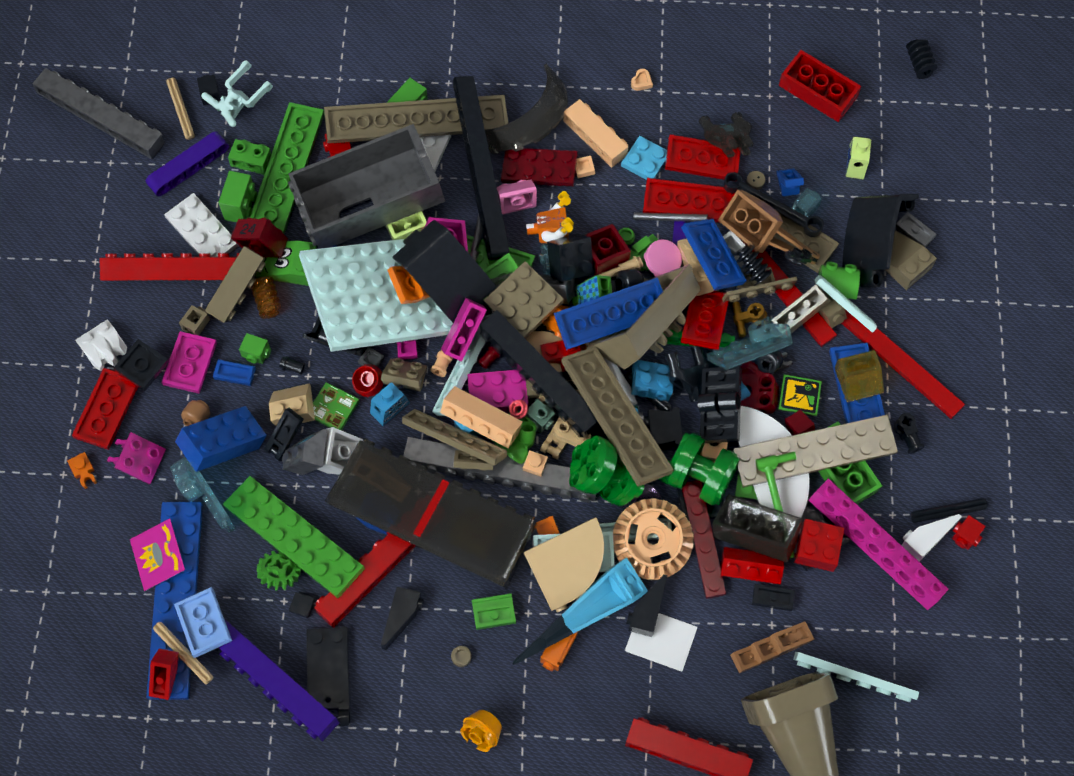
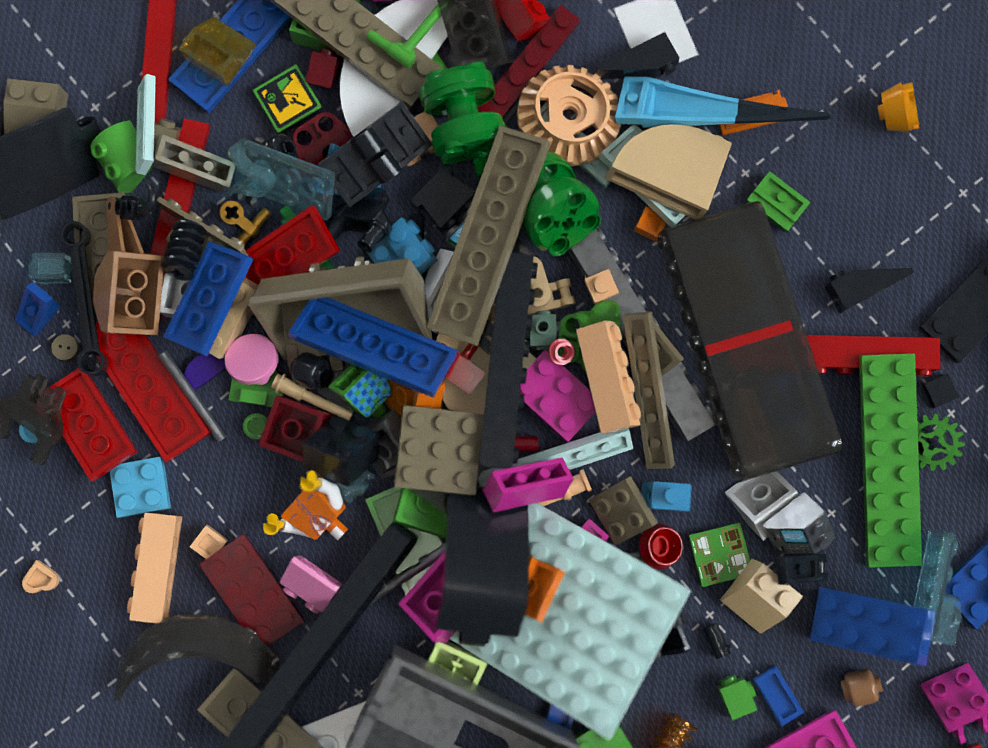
camera: 130 degrees left, 15 degrees up
dark tan tile [451,646,472,667] -> none

